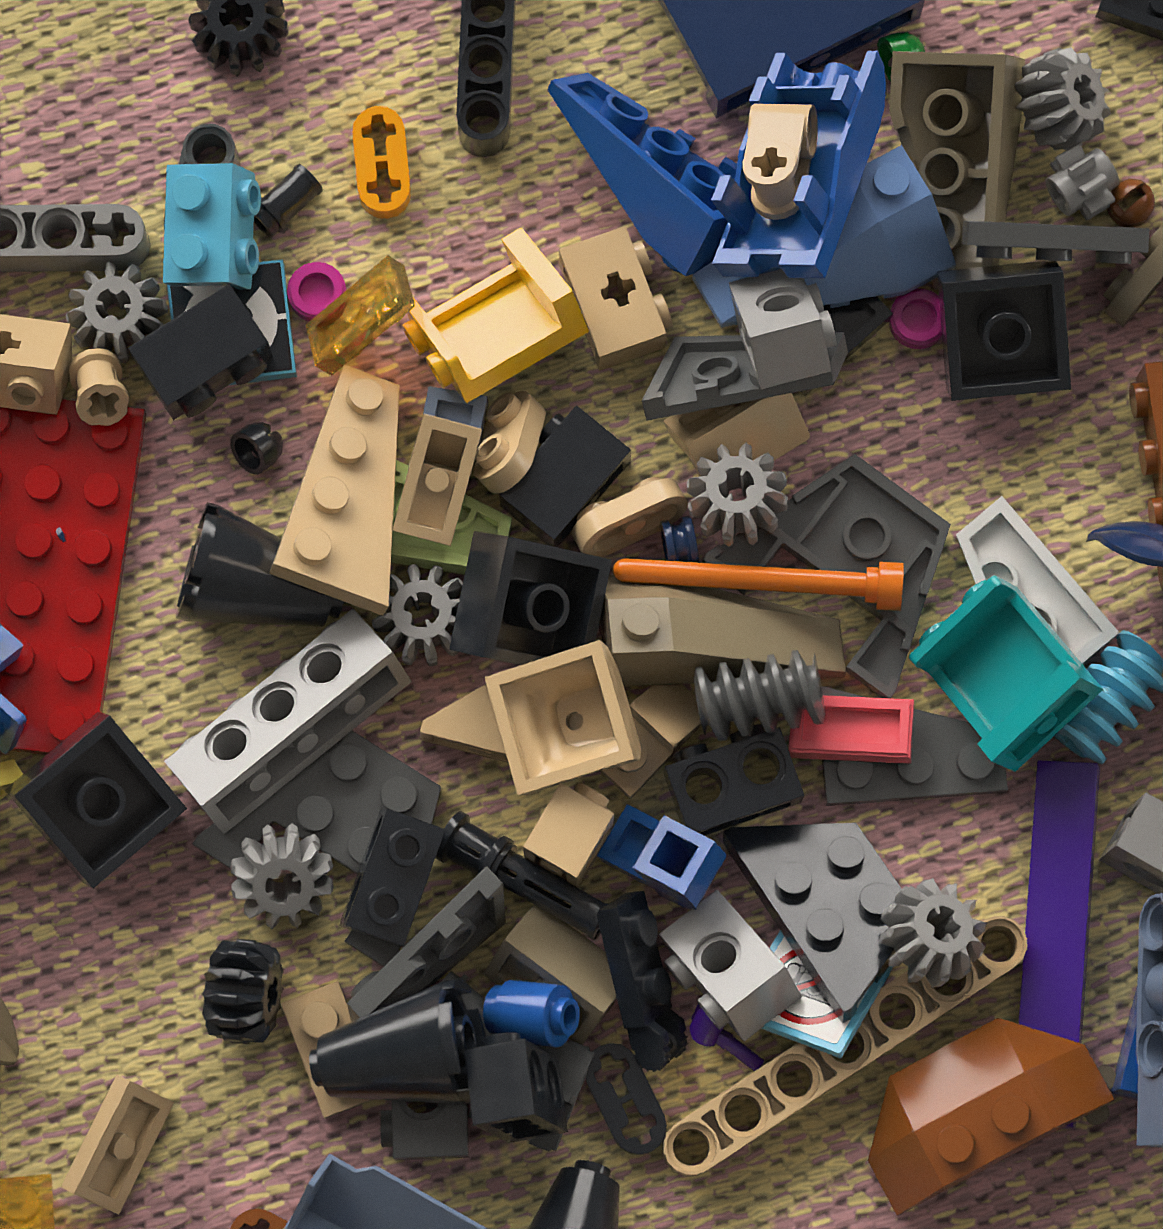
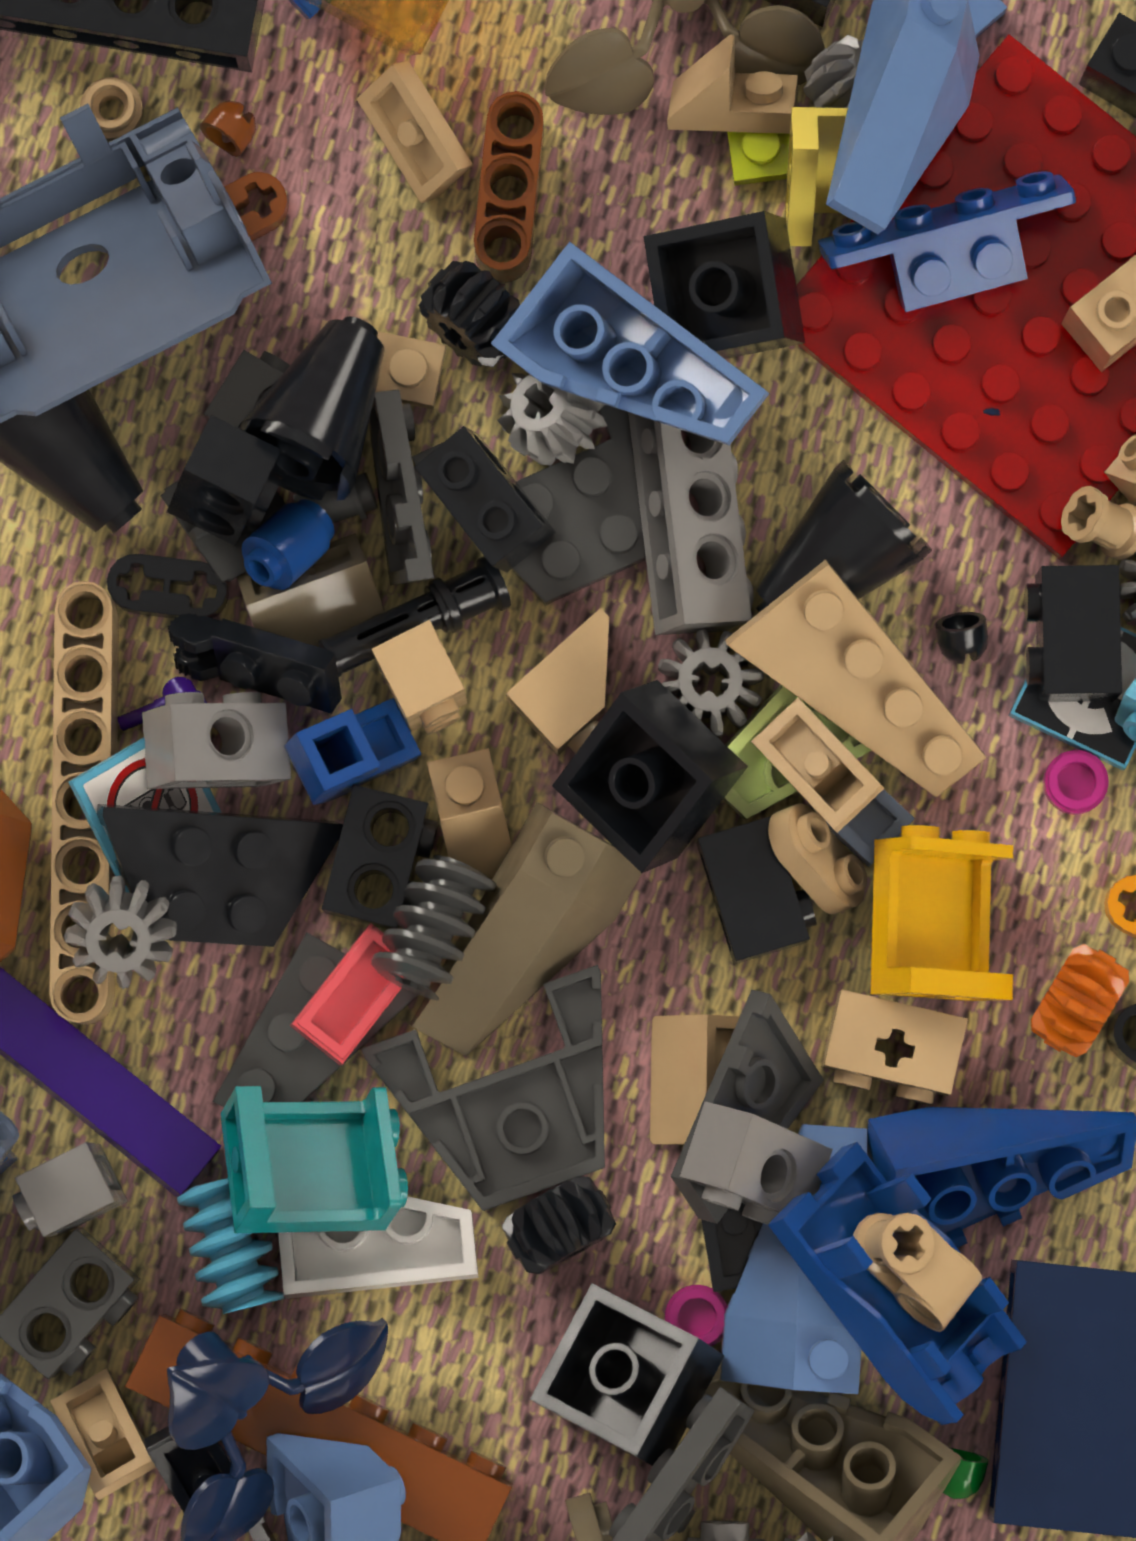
camera: 125 degrees right, 5 degrees up
clear yellow plate [305,255,415,376] -> none
tan brick [485,640,641,795] -> none
tan plate [571,477,688,557] -> none
orange piece [613,558,904,611] -> none
dark blue bush [660,516,699,563] -> none
light grey gear [687,442,788,547] -> none
none -> dark orange beam [474,91,544,283]
none -> medium blue wedge [491,241,769,446]
none -> black gear [502,1176,616,1274]
none -> orange gear [1031,944,1129,1057]

